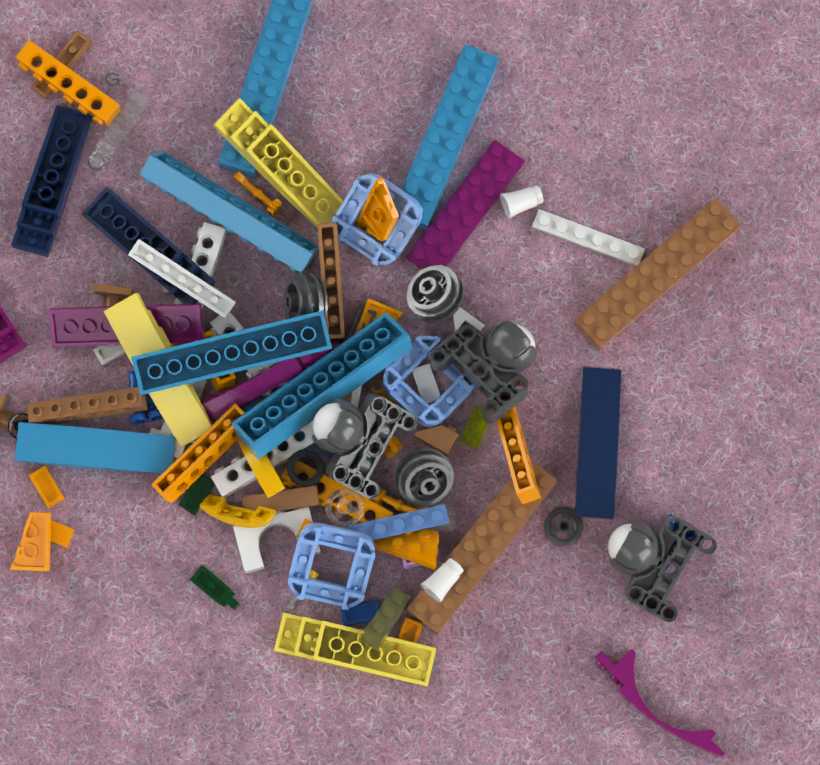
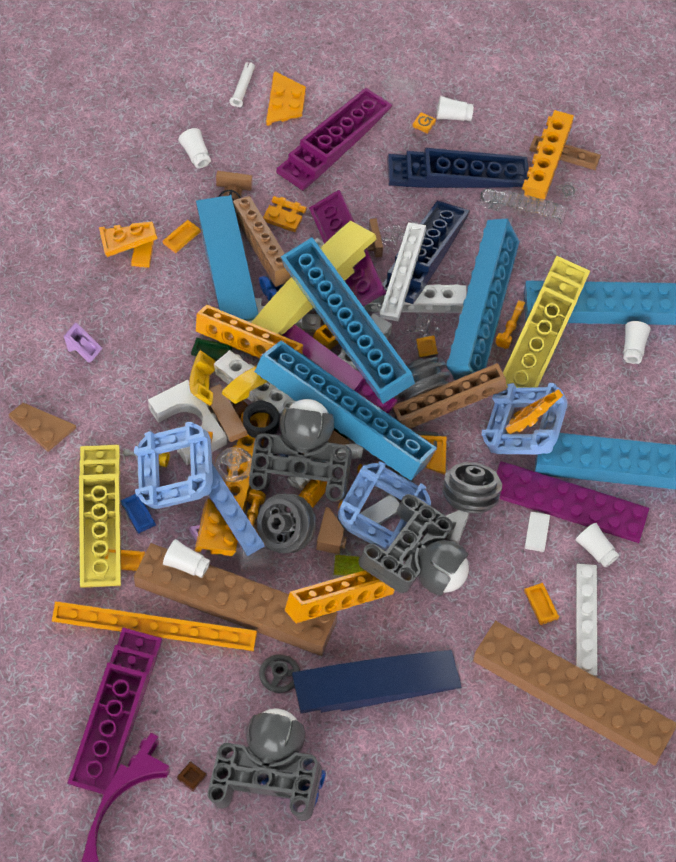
camera: 75 degrees right, 20 degrees down
dark green hinge [190,565,240,610] -> none
olive brick [361,587,411,651] -> none
none -> medium nougat wing [9,403,76,452]
none -> light orange plate [52,601,257,652]
none -> lavender slope [64,323,102,362]
none -> magenta slope [67,628,163,795]
none -> reddish brown tile [177,761,207,791]
none -> light orange plate [263,196,307,232]
none -> light orange plate [416,335,438,357]
none -> white tile [524,512,550,552]
none -> light orange tile [524,583,559,625]
none -> white plant [623,321,651,364]

